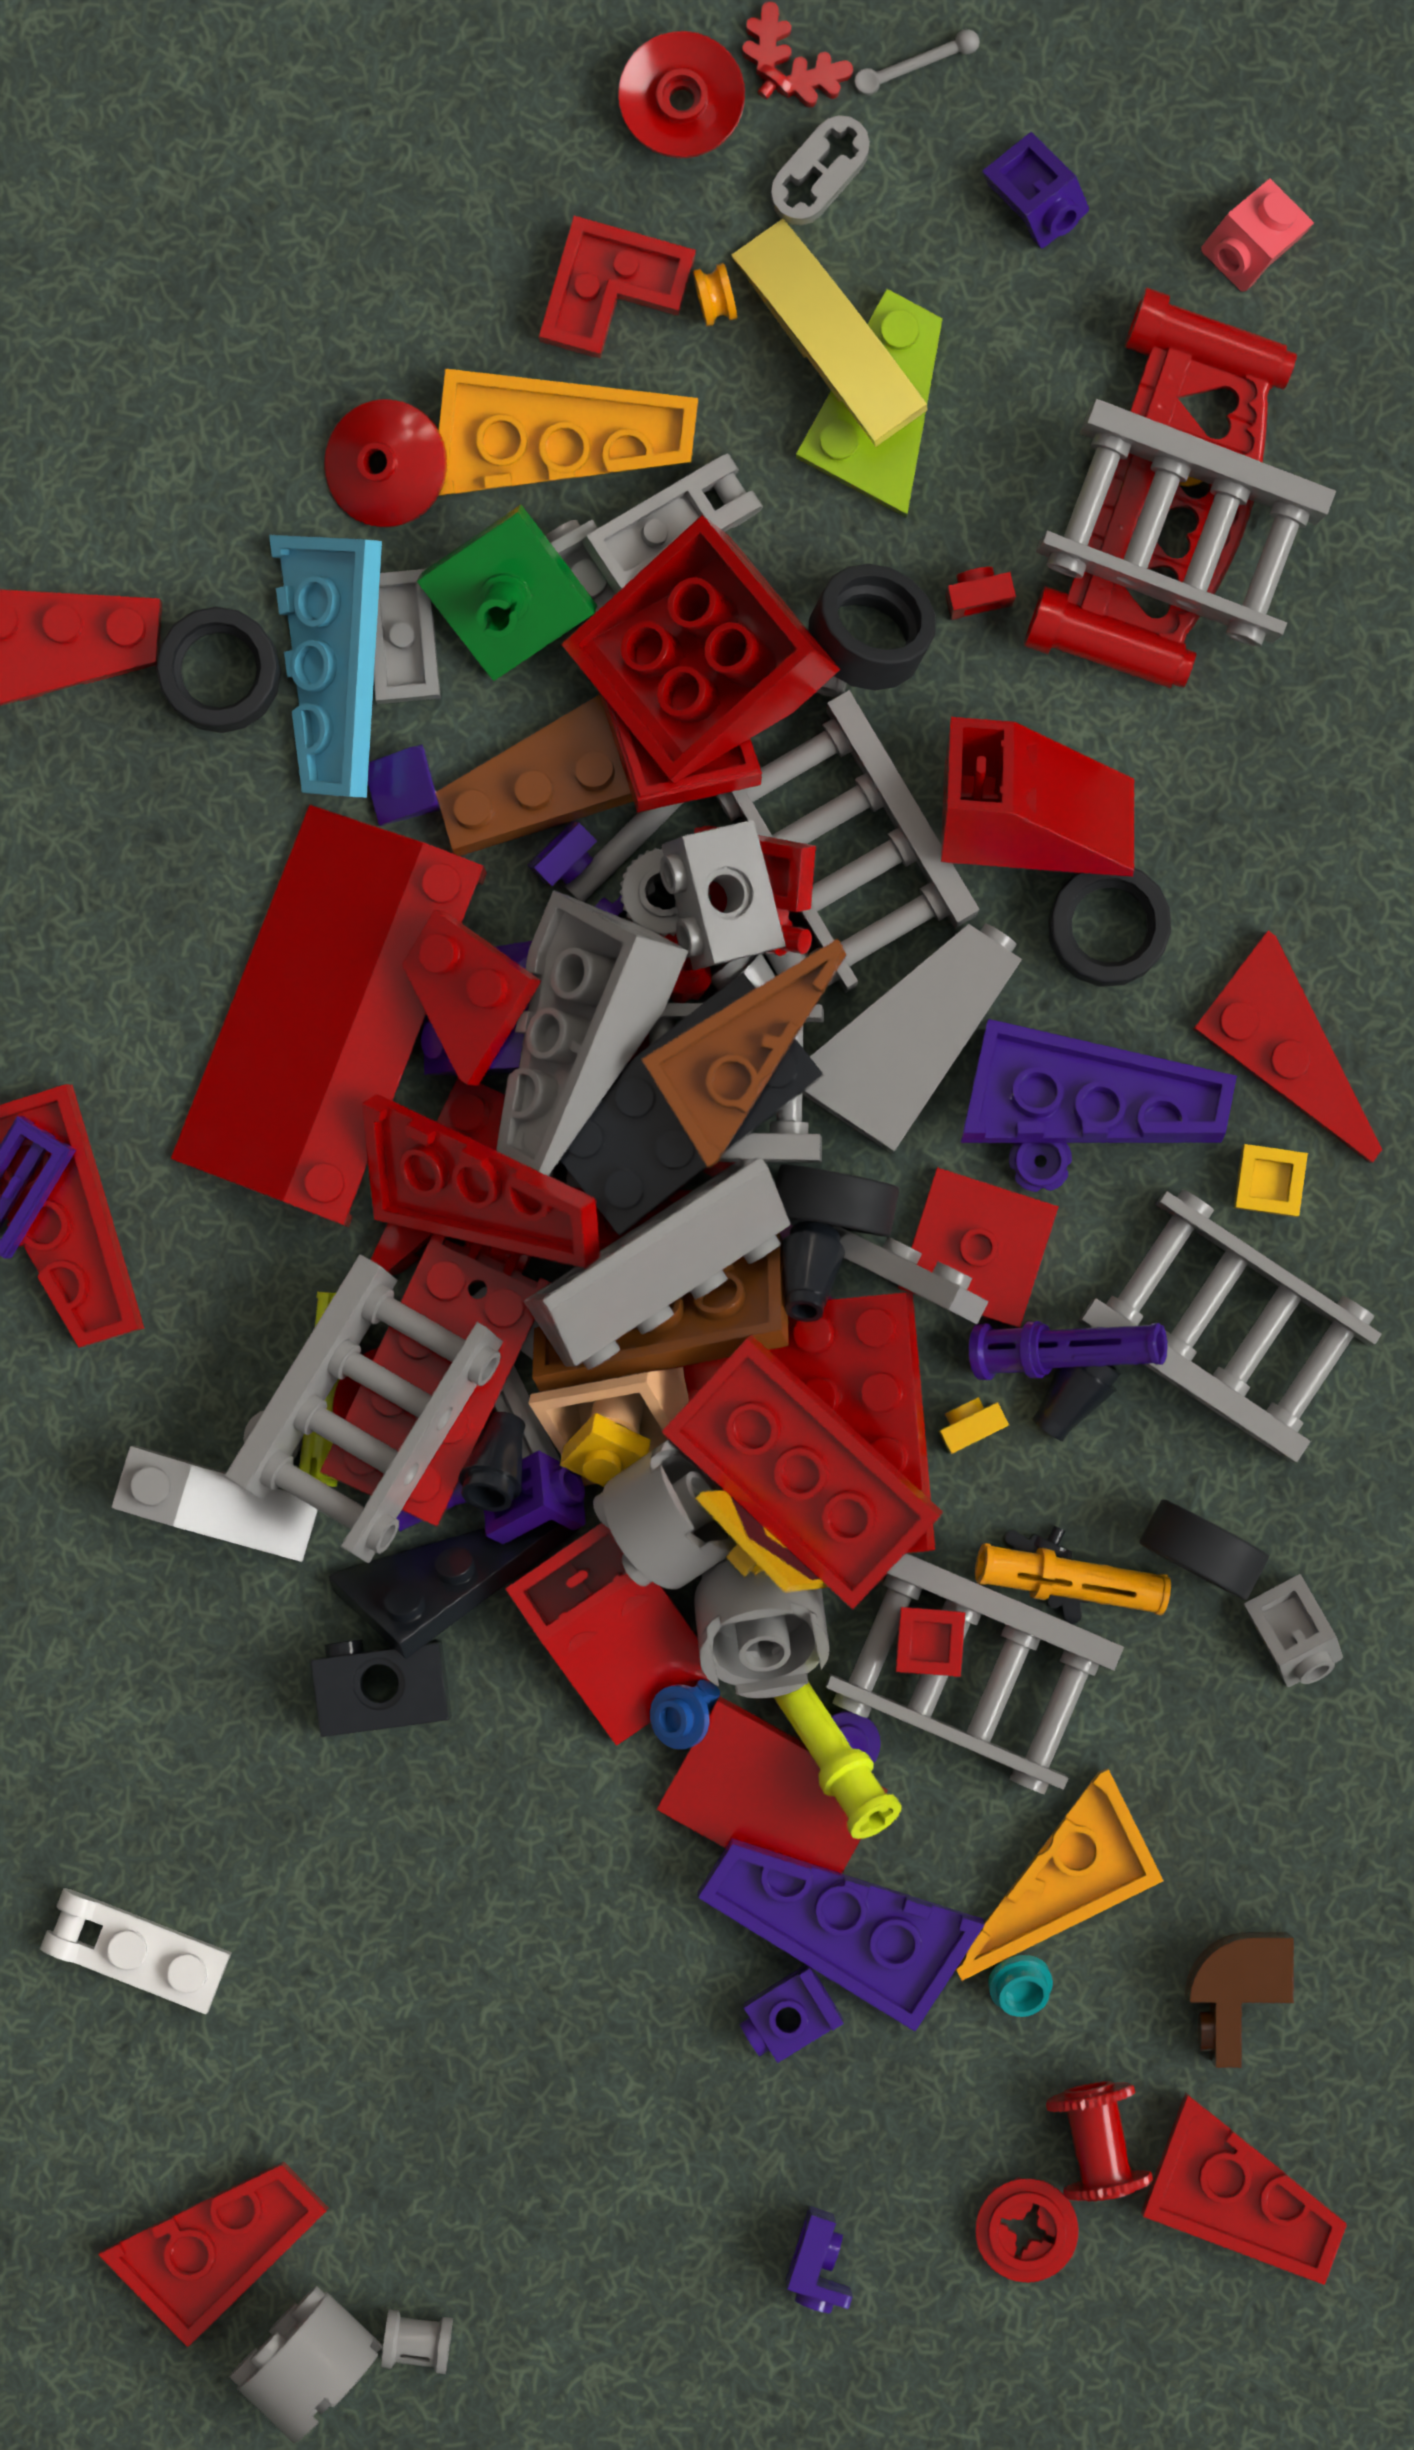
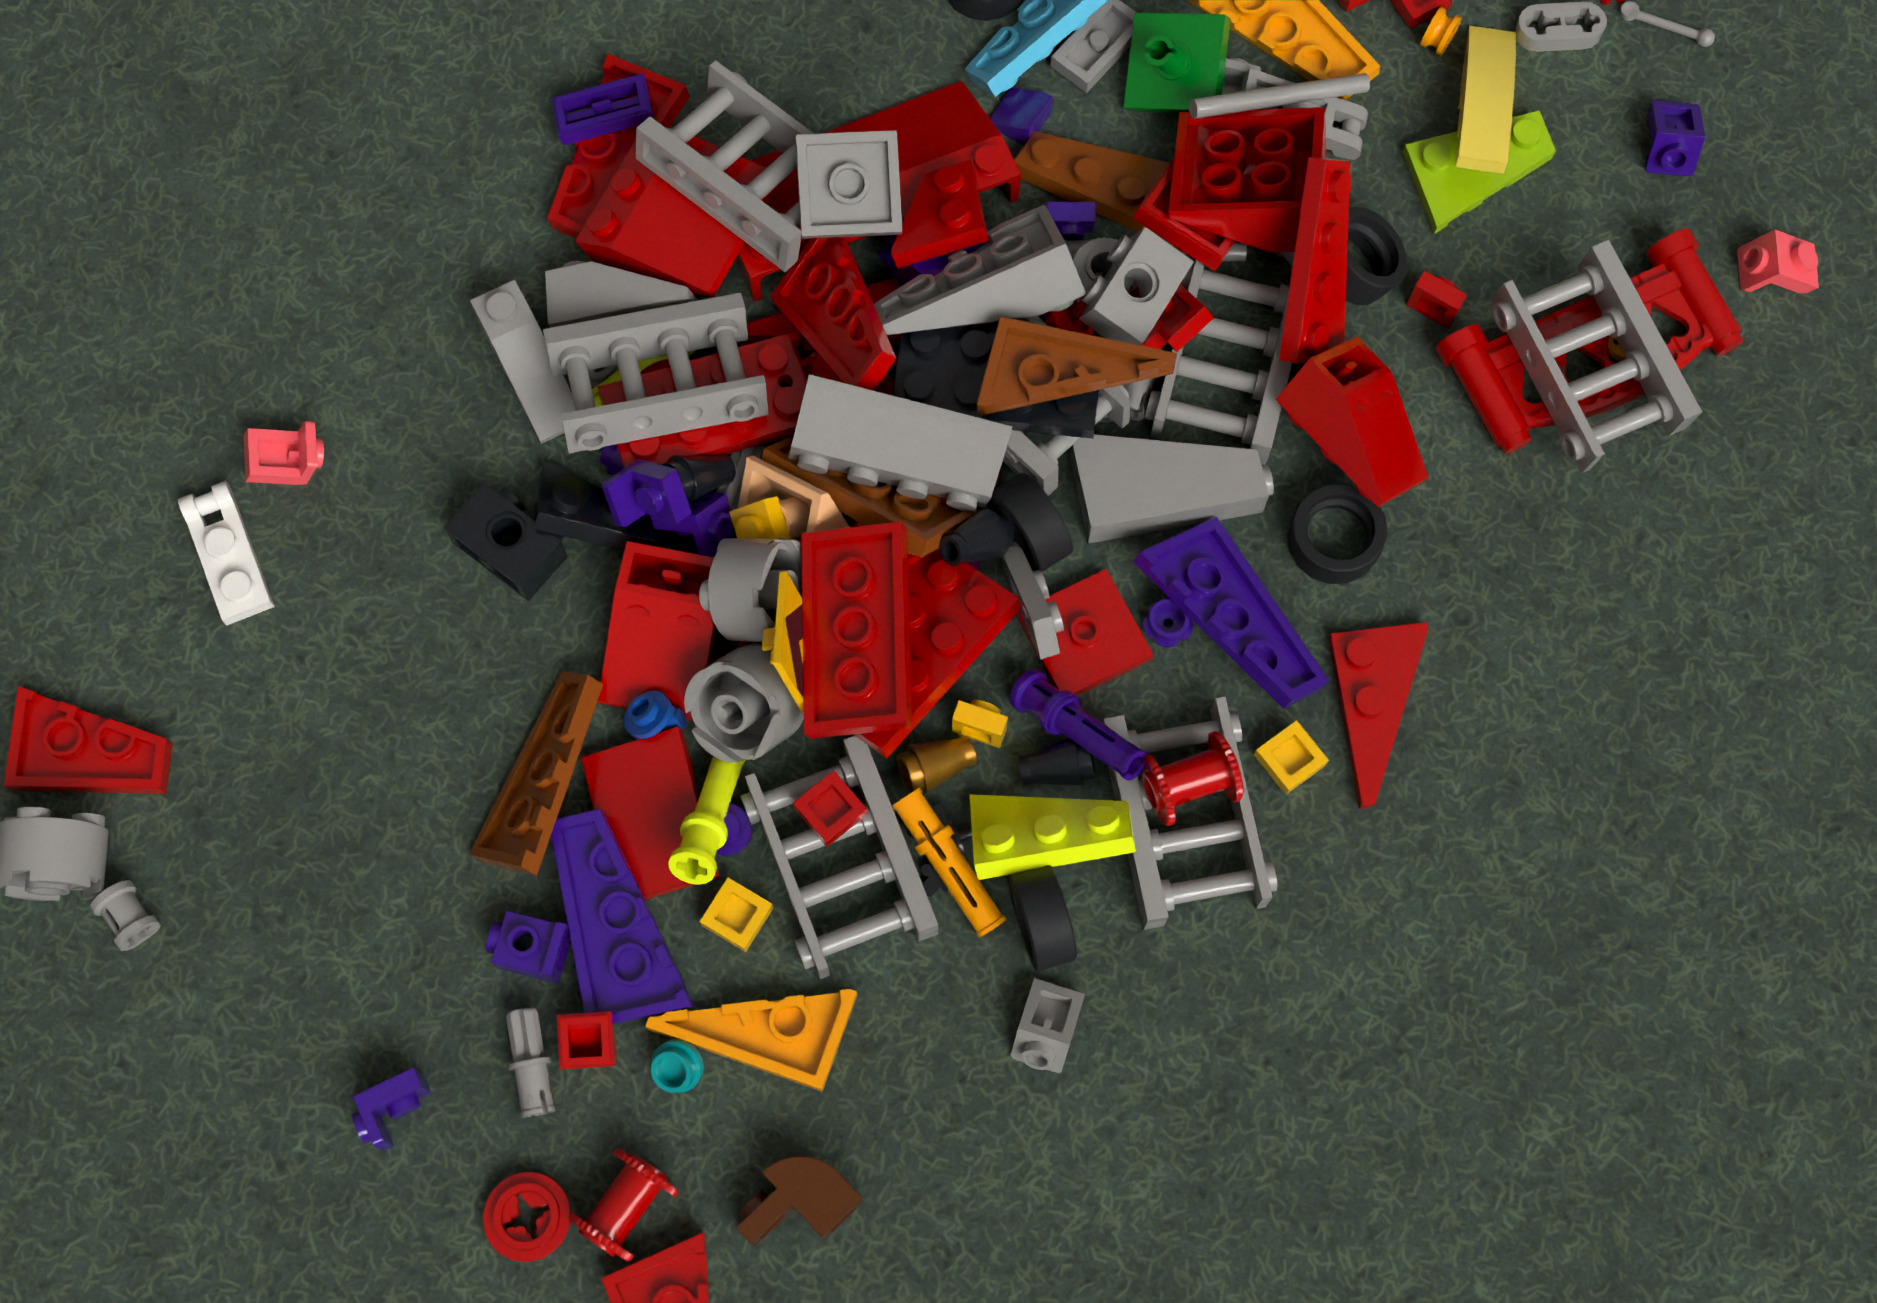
camera: 40 degrees right, 15 degrees down
none -> coral bracket [243,421,324,485]
none -> dark orange wing [469,672,603,876]
none -> light grey axle [506,1008,556,1118]
none -> light grey slope [545,261,698,328]
none -> red slope [557,1011,618,1069]
none -> red slope [575,127,778,298]
none -> dark purple bracket [602,459,692,527]
none -> light grey fence [635,60,814,272]
none -> yellow plate [700,877,774,952]
none -> light grey plate [795,130,902,239]
none -> pearl gold cone [896,735,977,794]
none -> neon yellow wing [969,794,1136,880]
none -> red hose [1141,731,1244,826]
none -> light grey bar [1189,73,1370,119]
none -> red wing [1279,157,1351,364]

